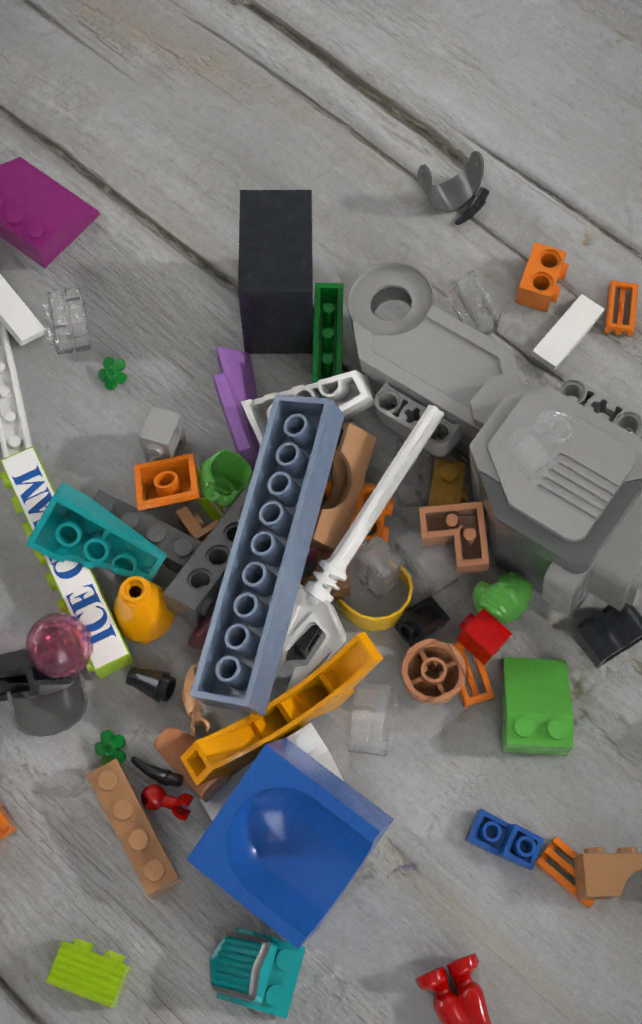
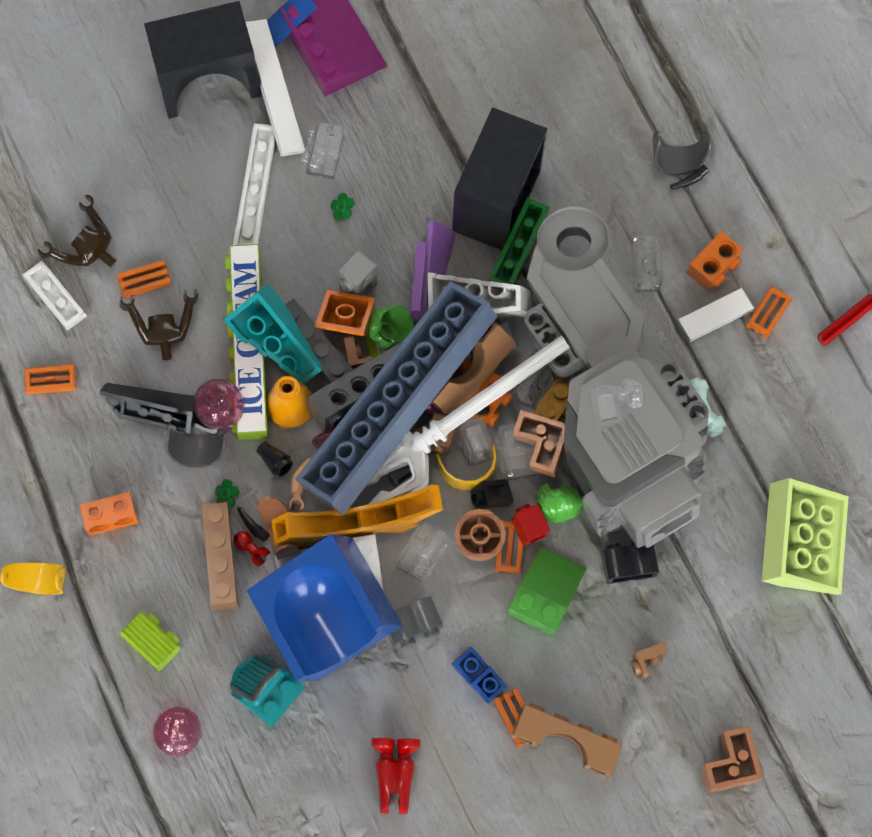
camera: 20 degrees right, 5 degrees up
none -> dark grey brick [390,596,443,649]

